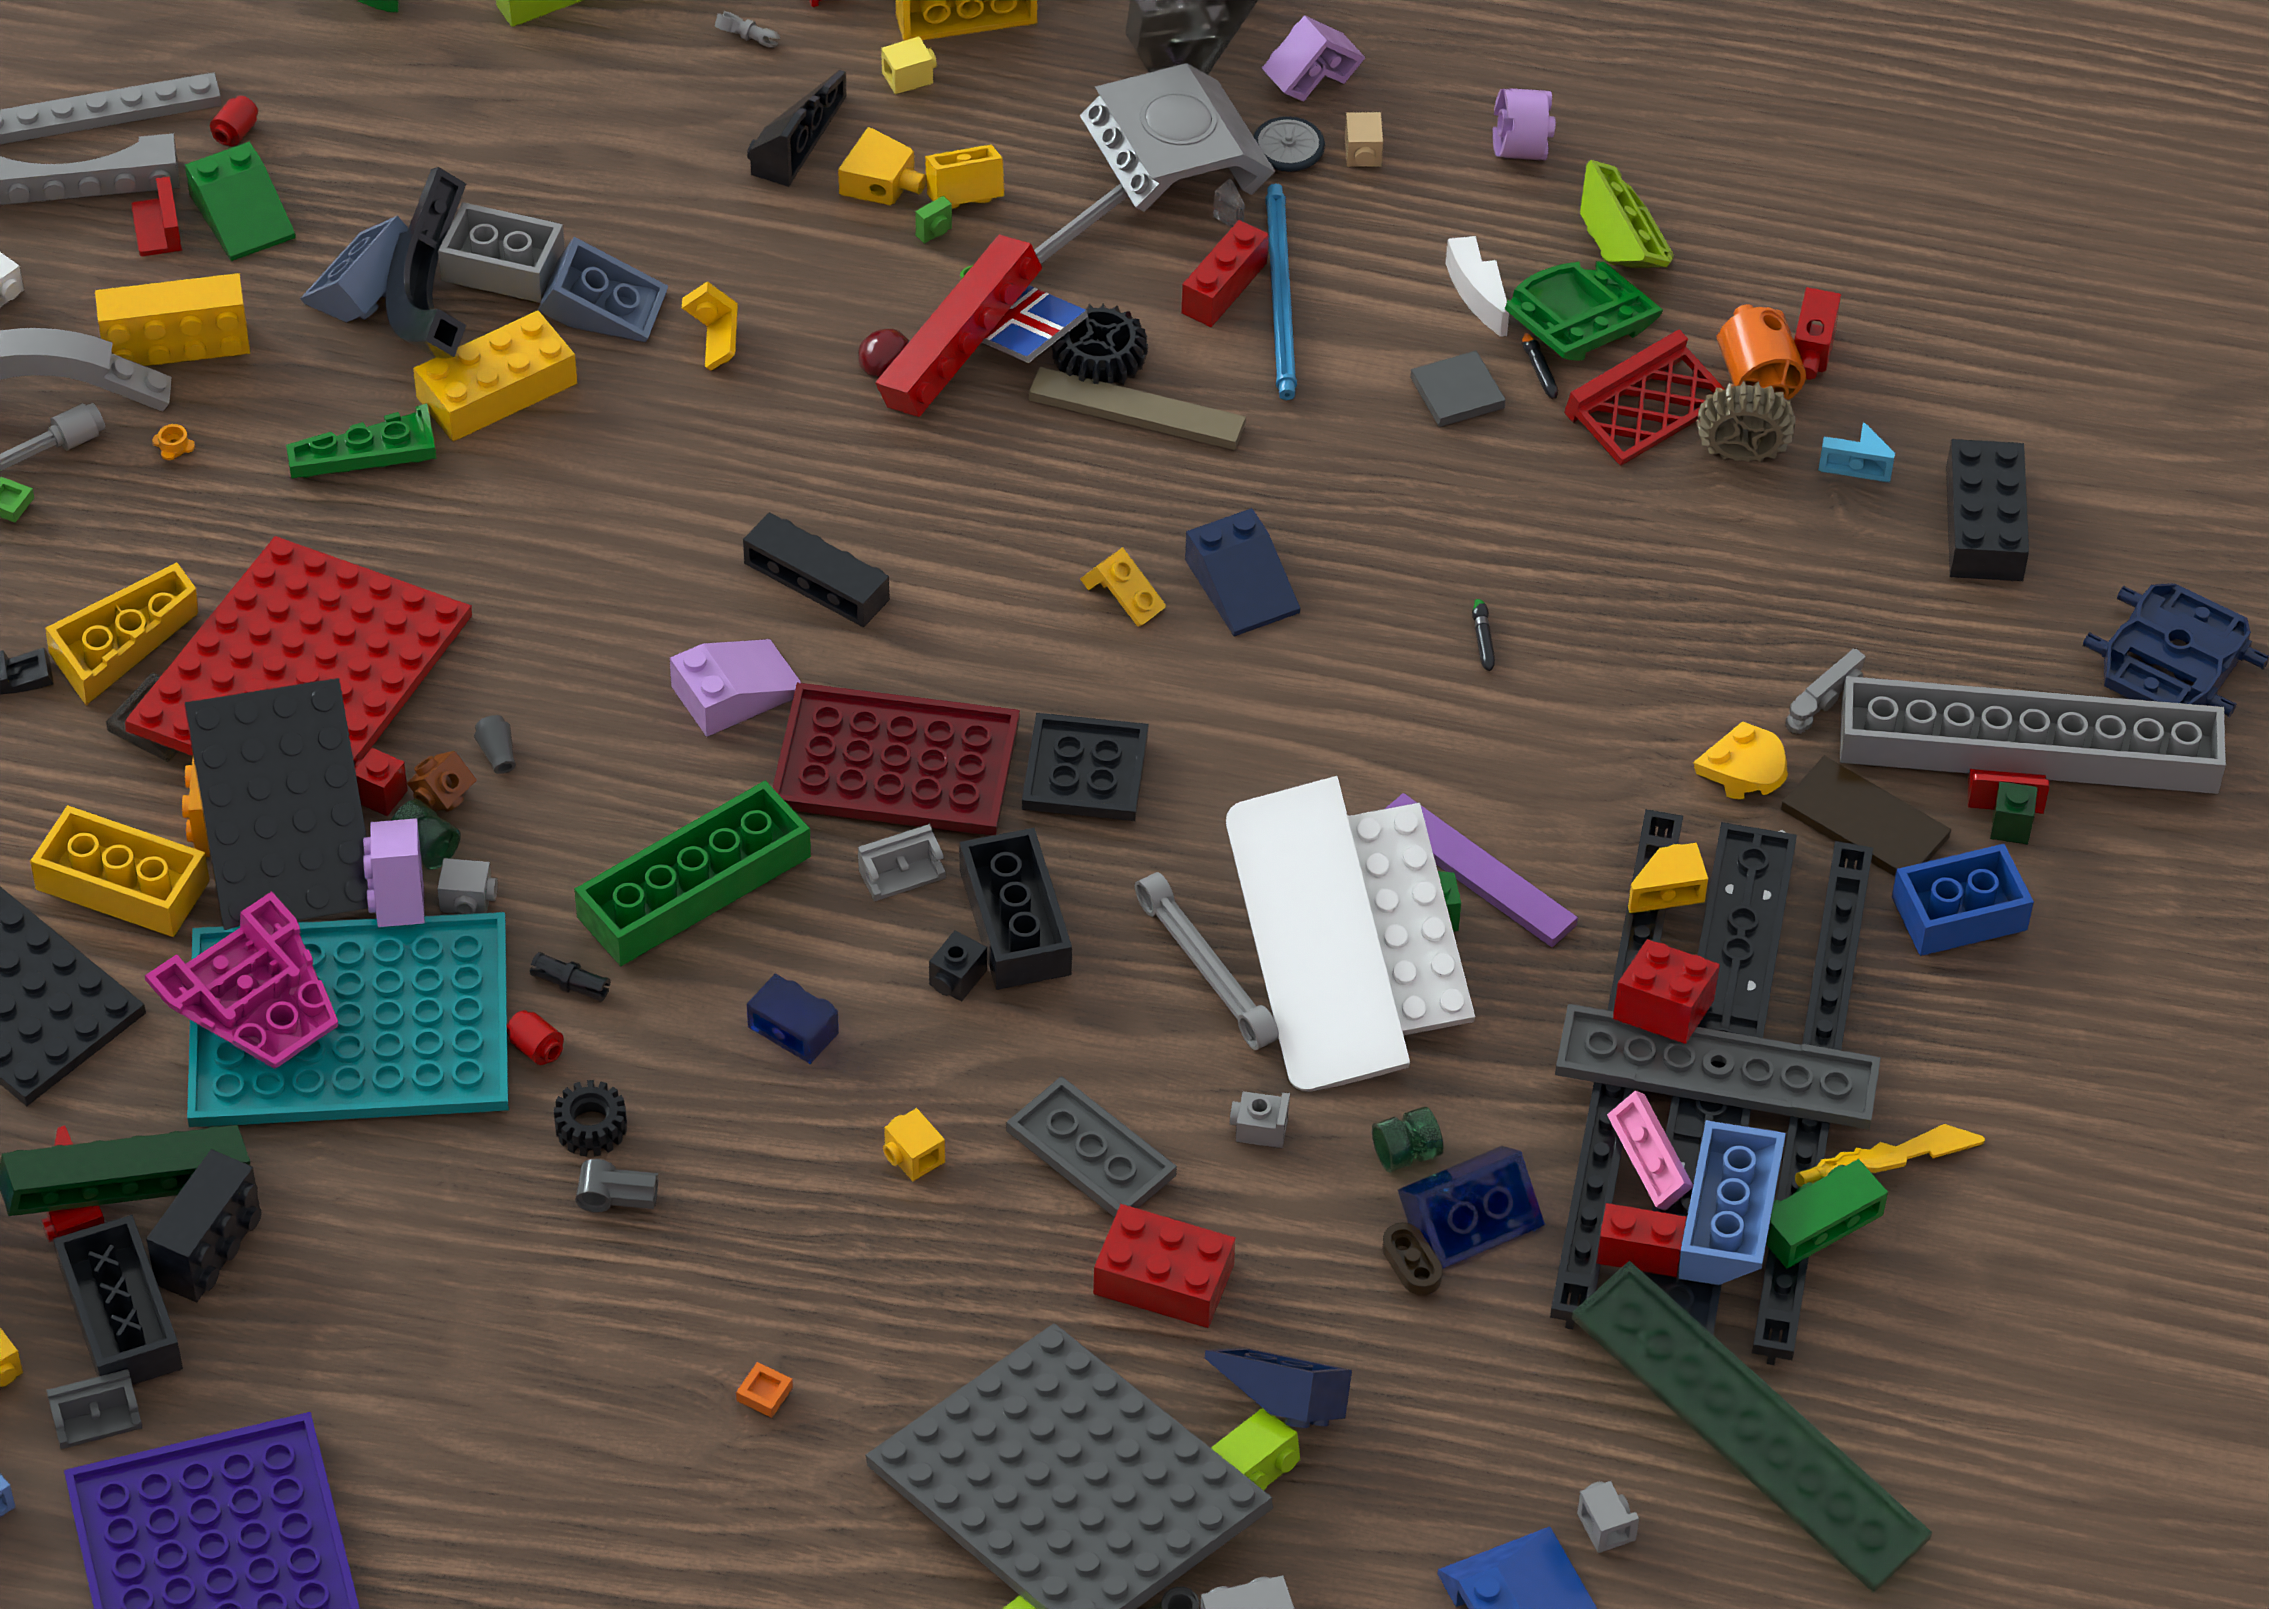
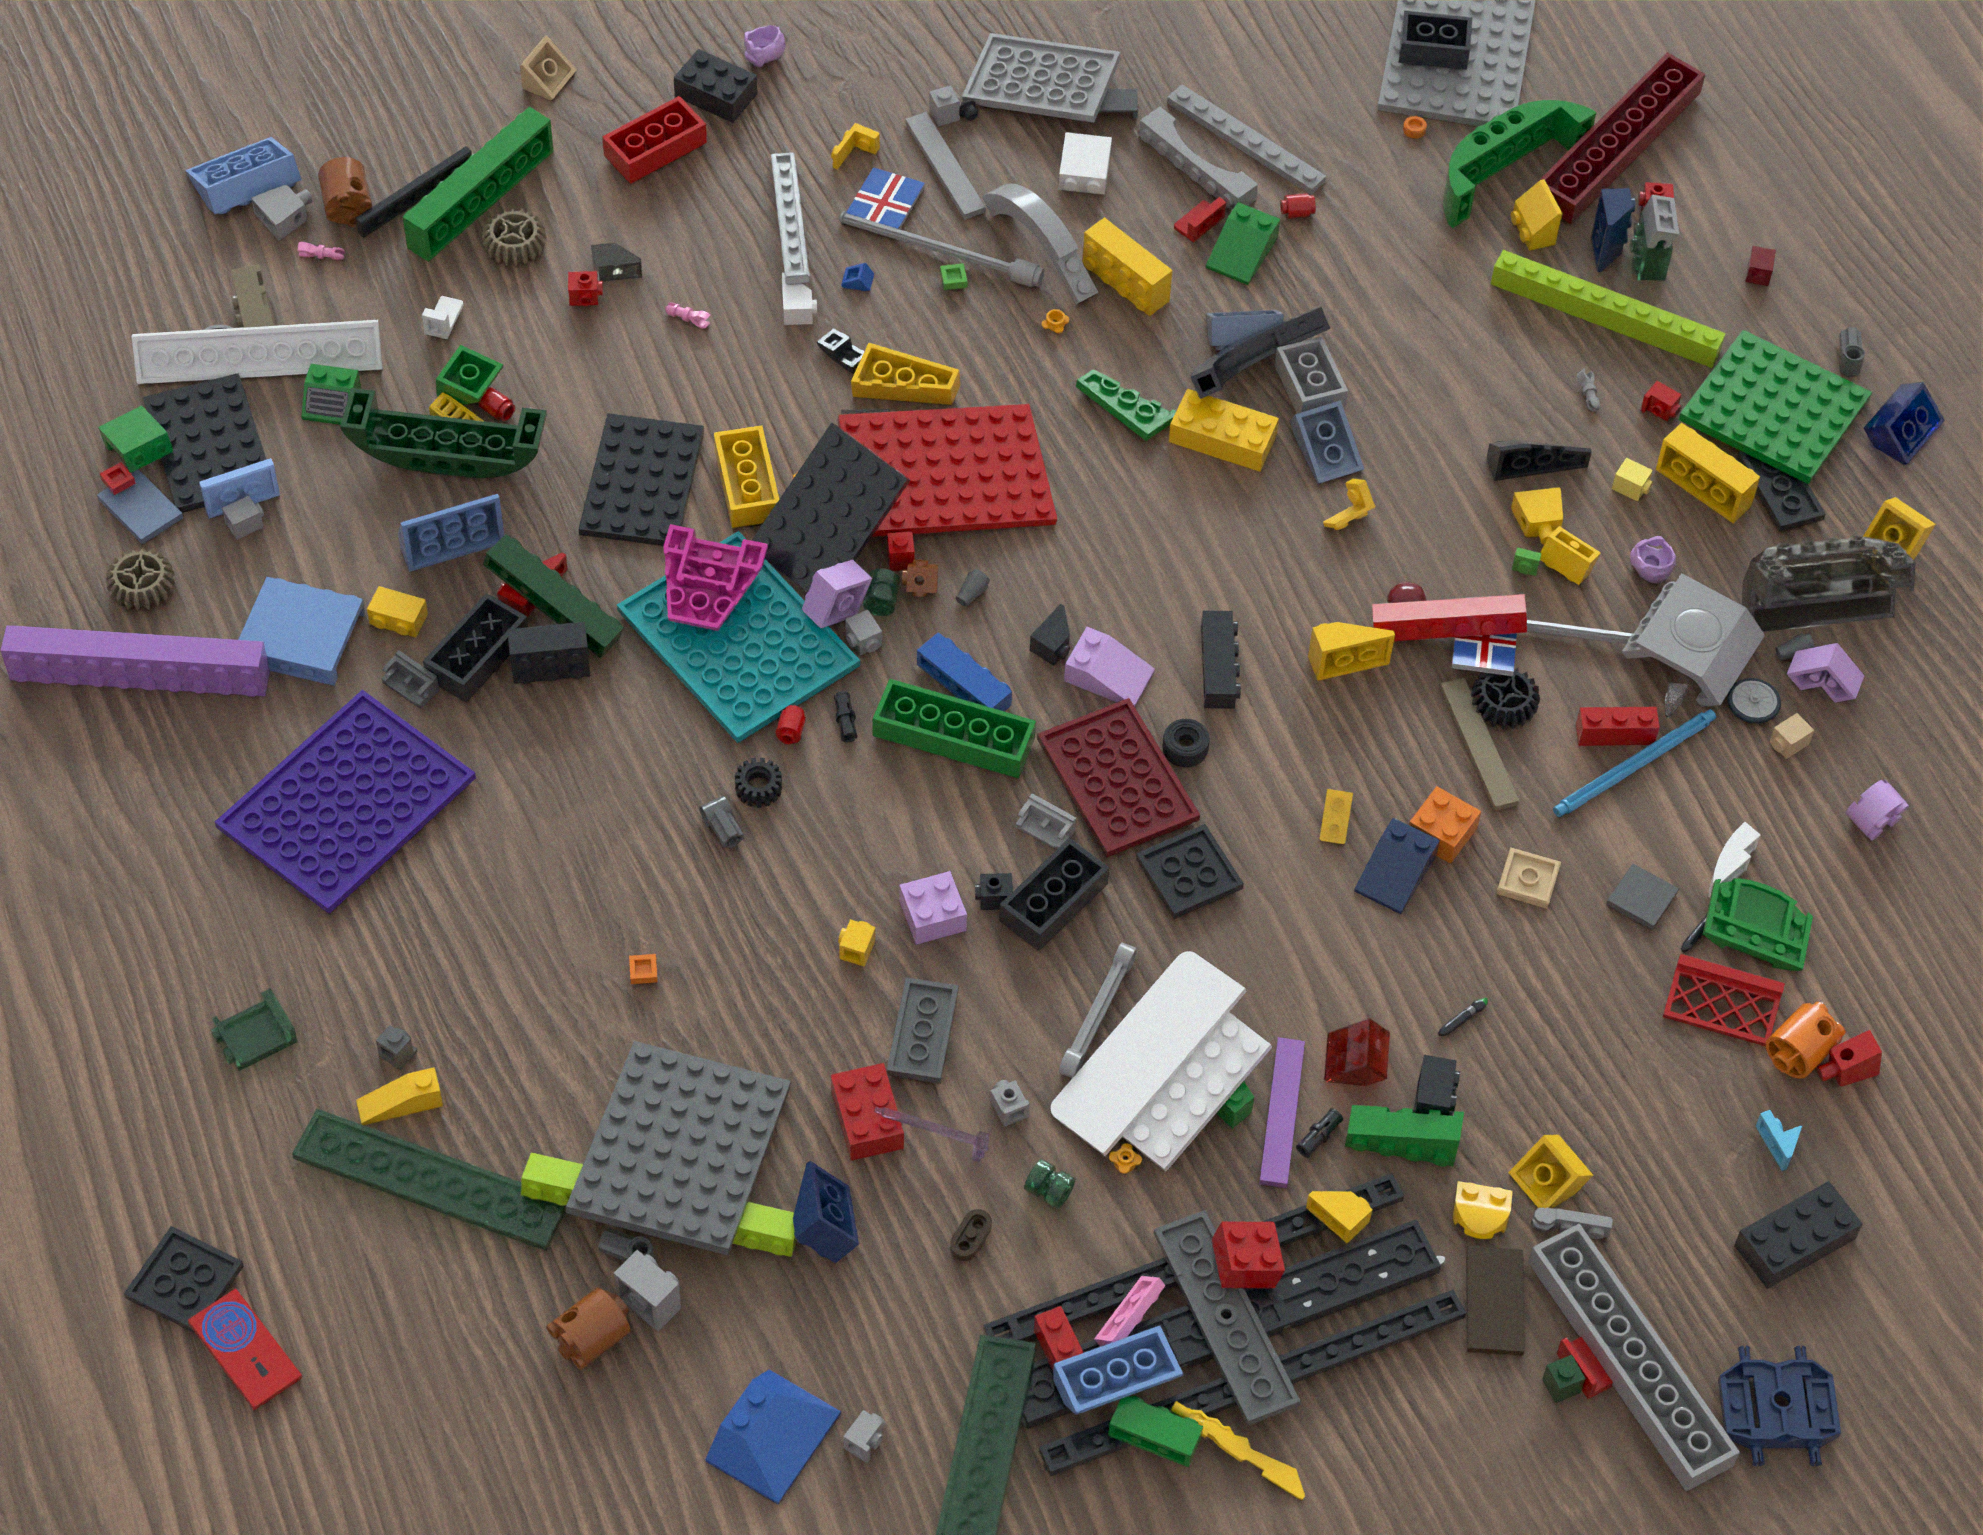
camera: 55 degrees right, 5 degrees up
clear blue brick [747,973,839,1064] -> none
clear blue slope [1398,1146,1545,1269] -> none
lime wedge [1580,160,1674,268] -> none
dark tan gear [1697,381,1795,463] -> none
blue brick [1892,844,2034,956] -> none
none -> clear purple piece [874,1107,989,1162]
none -> lavender brick [900,871,967,945]
none -> blue brick [917,632,1012,712]
none -> black slope [1029,604,1070,666]
none -> light orange plate [1109,1143,1142,1174]
none -> black tyre [1162,718,1210,767]
none -> black pin [1296,1108,1343,1158]
none -> yellow slope [1308,622,1395,681]
none -> clear red slope [1324,1018,1390,1086]
none -> green wedge [1345,1105,1464,1167]
none -> orange brick [1409,786,1481,864]
none -> black brick [1414,1055,1460,1116]
none -> tan tile [1497,847,1561,909]
none -> yellow slope [1508,1135,1593,1208]
none -> lavender hair [1630,536,1676,584]
none -> dark grey cone [1775,633,1815,661]

